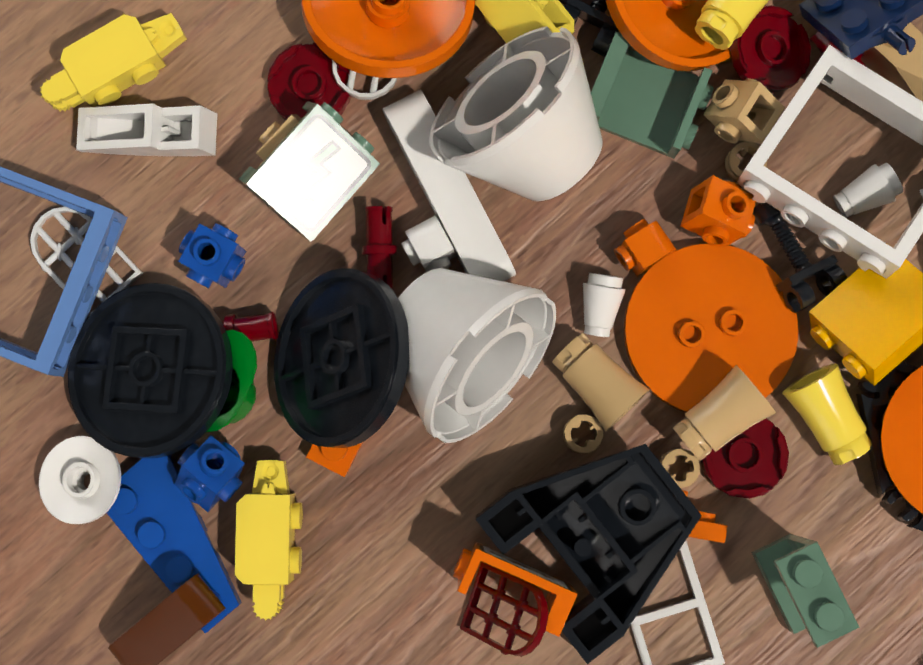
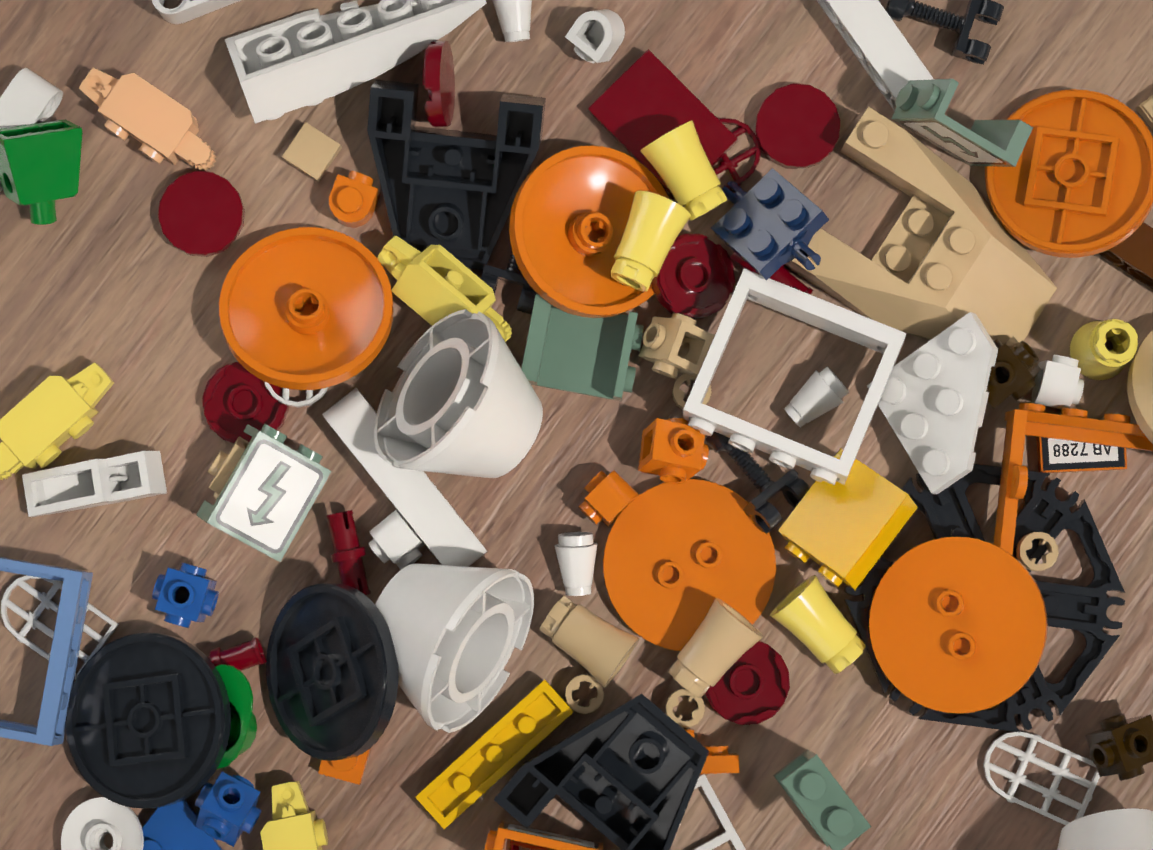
camera: 10 degrees left, 0 degrees up
none -> yellow plate [415,679,574,829]

